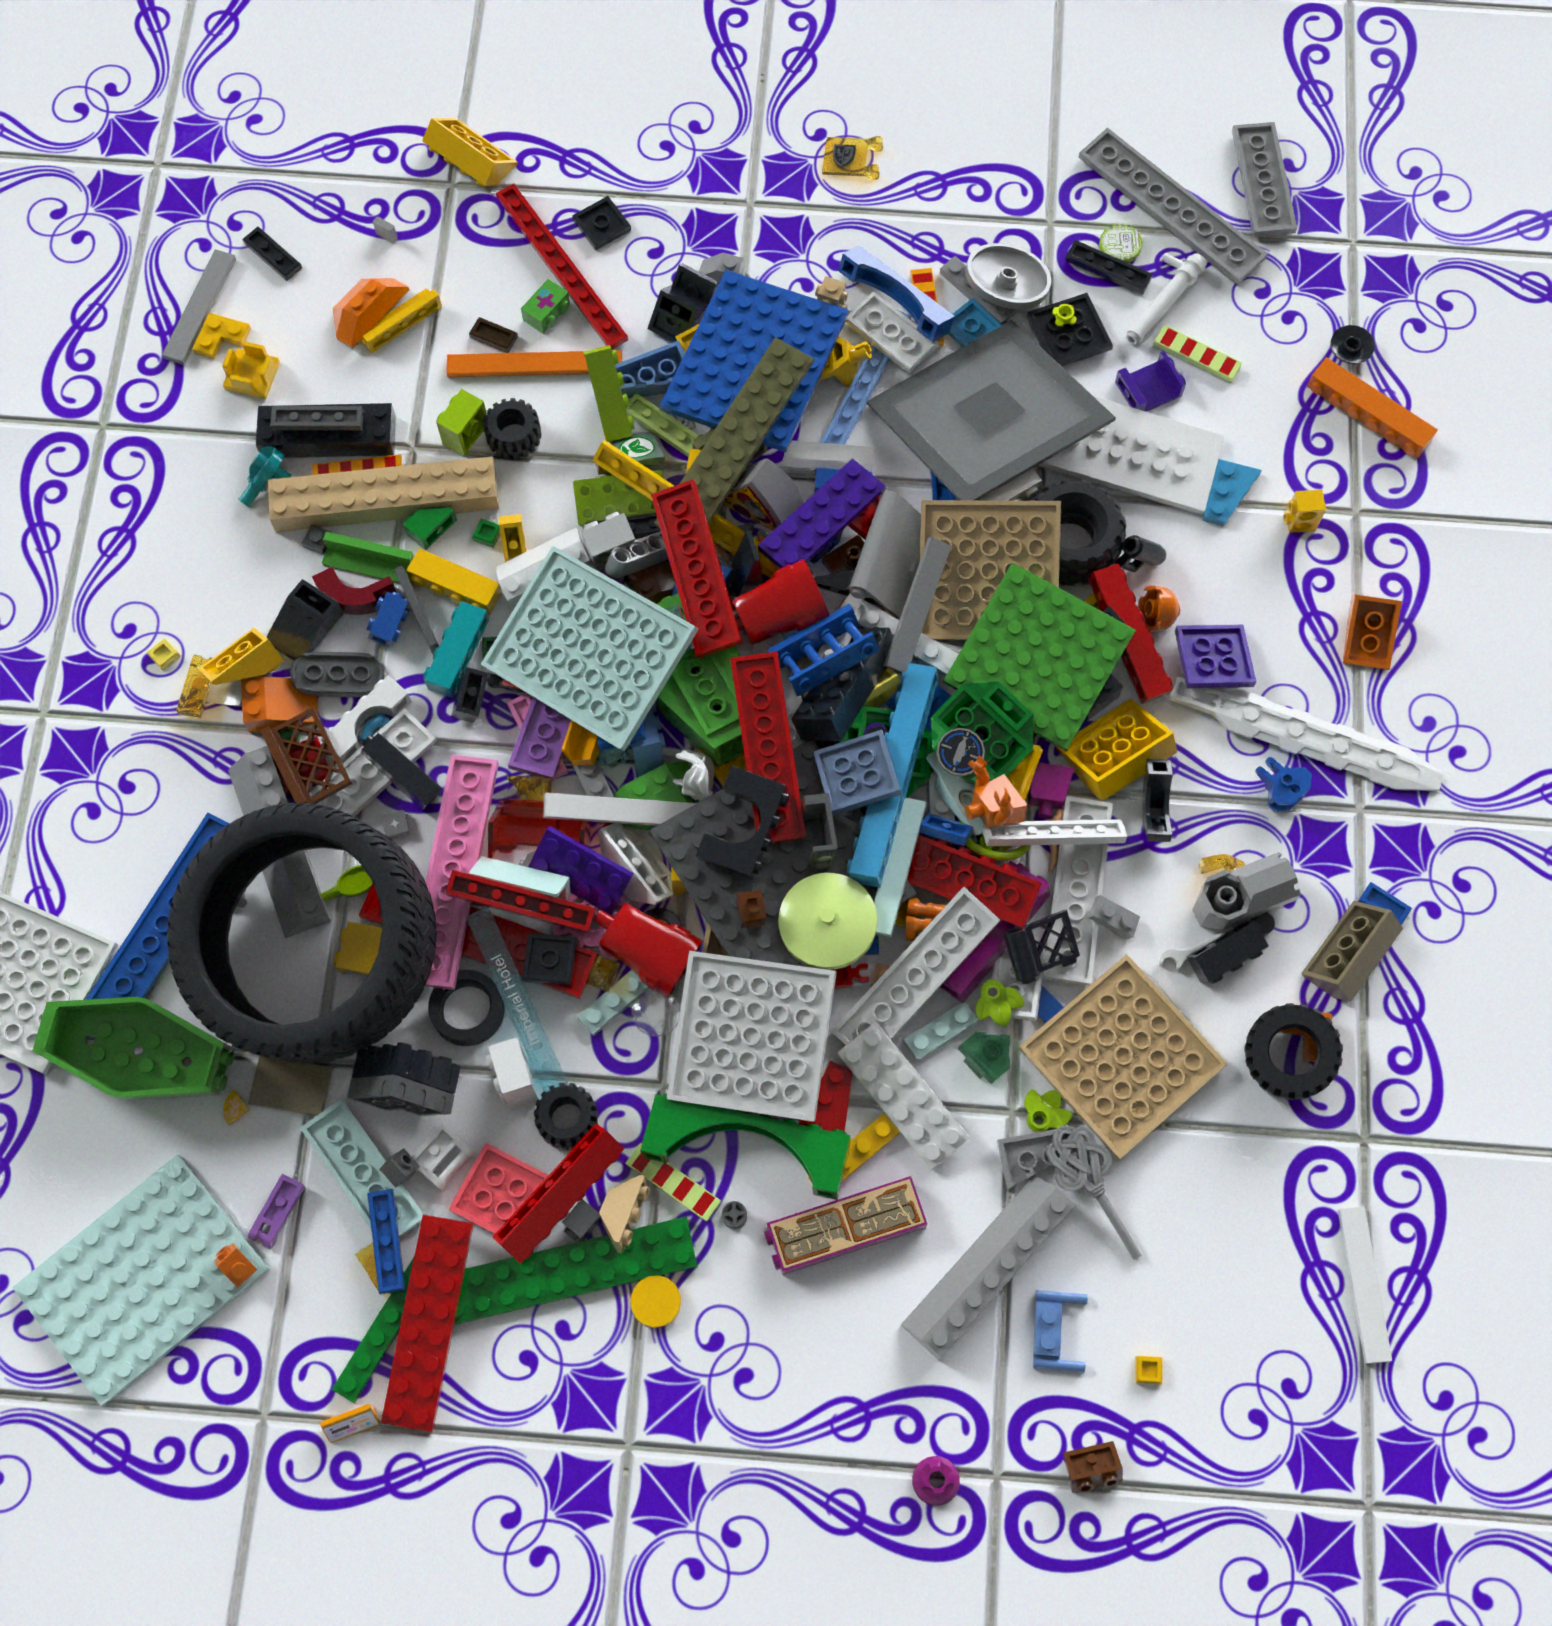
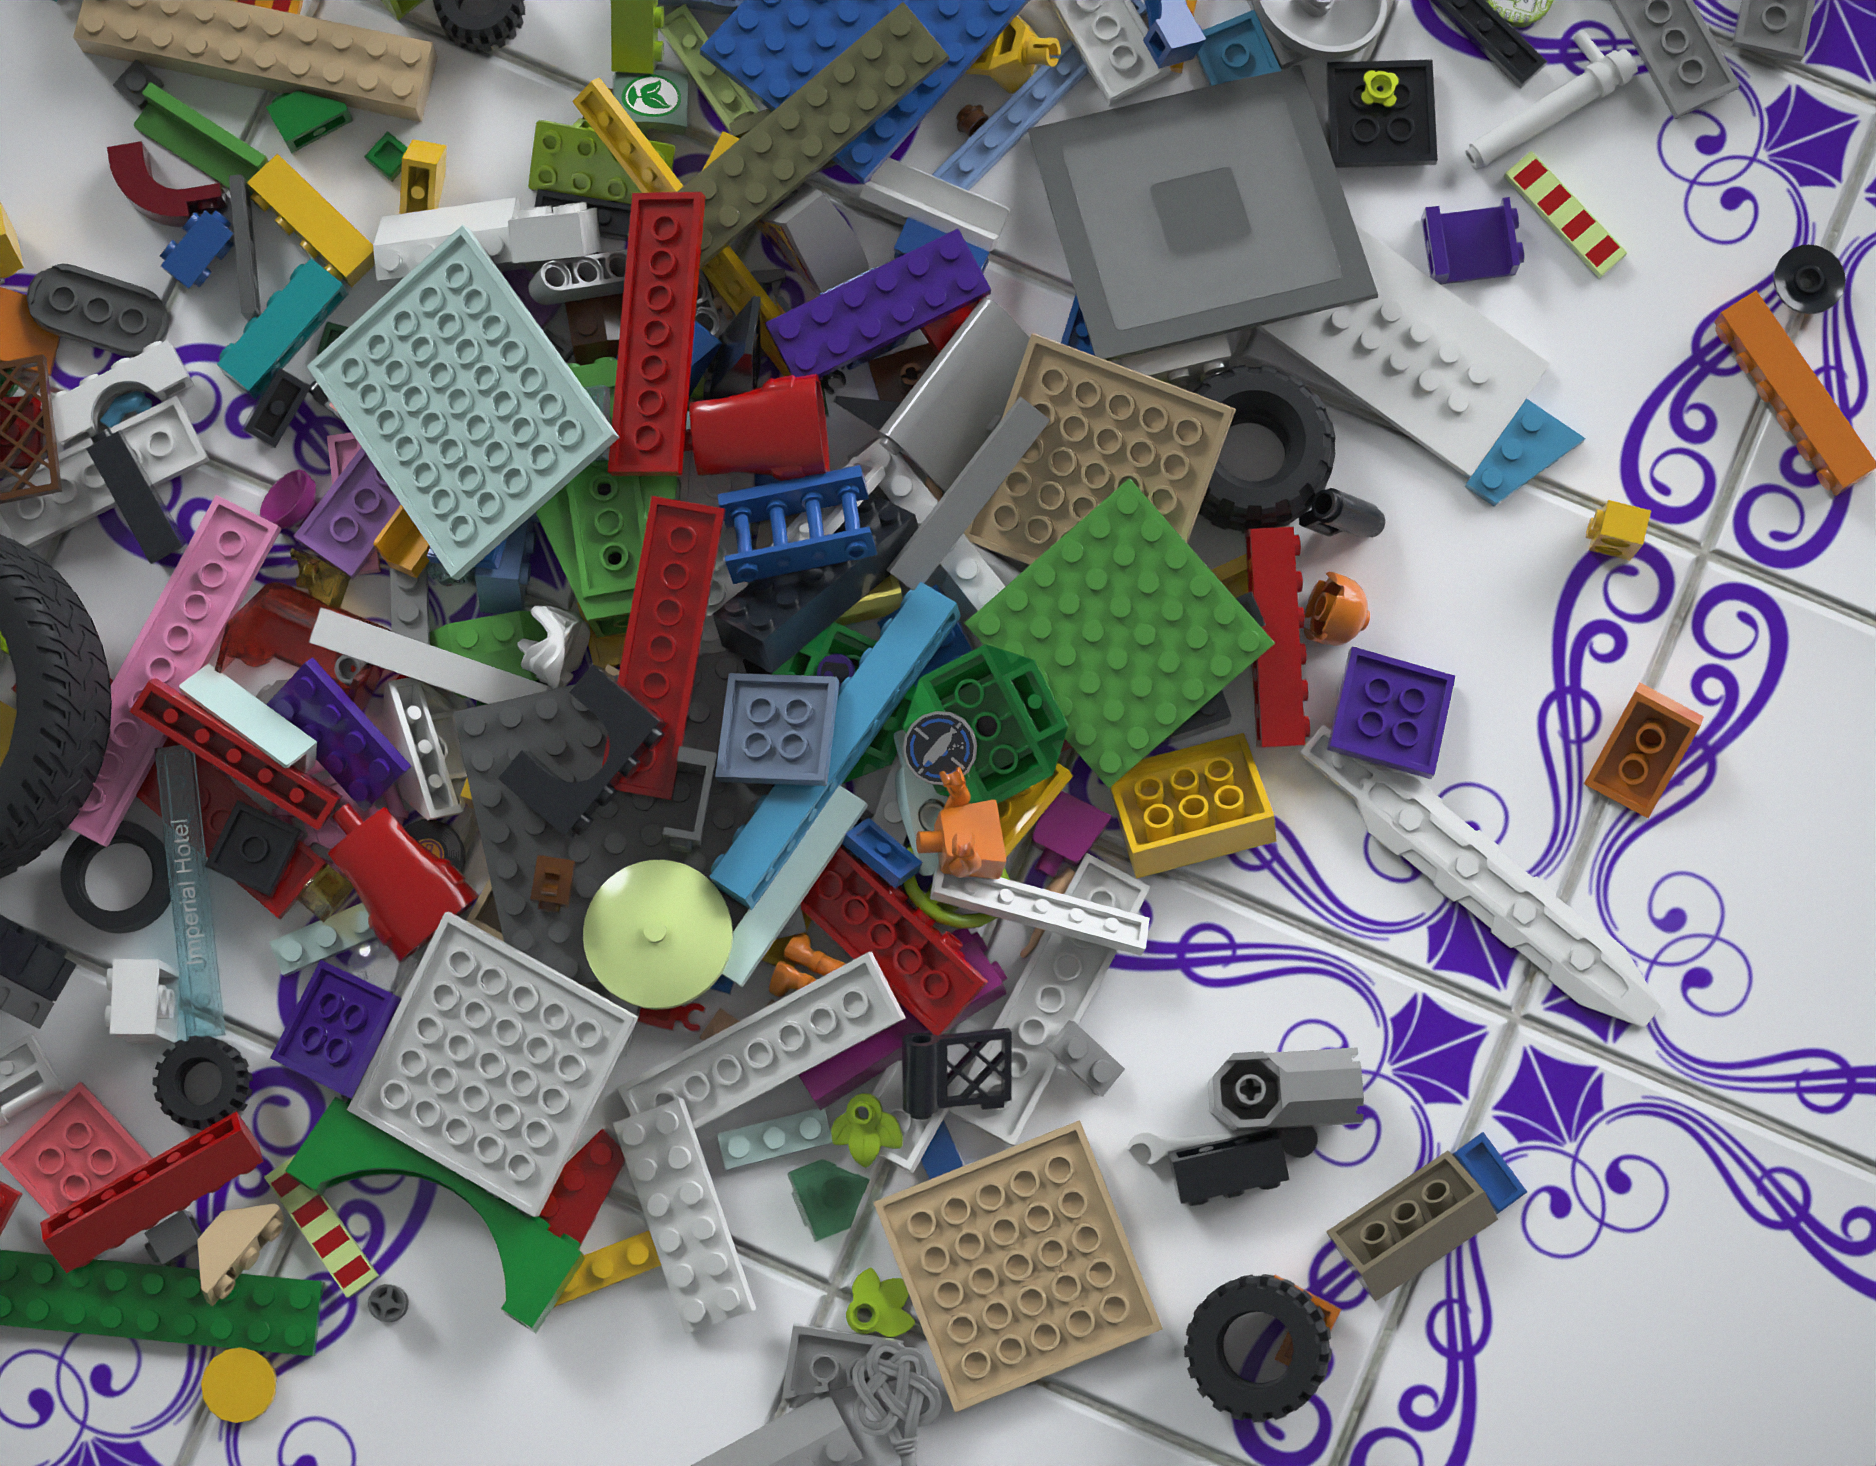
camera: 20 degrees right, 10 degrees up
black slope [266,579,343,661] -> none
light grey tile [381,810,410,839] -> none
brick [764,1176,928,1275] -> none
black arch [1142,759,1173,842] -> none
clear yellow slope [1198,854,1245,874] -> none
blue hinge [1255,757,1312,812] -> none
none -> magenta piece [260,469,317,529]
none -> dark purple plate [270,959,402,1099]
none -> light grey plate [335,654,370,687]
none -> reddish brown plate [956,104,988,137]

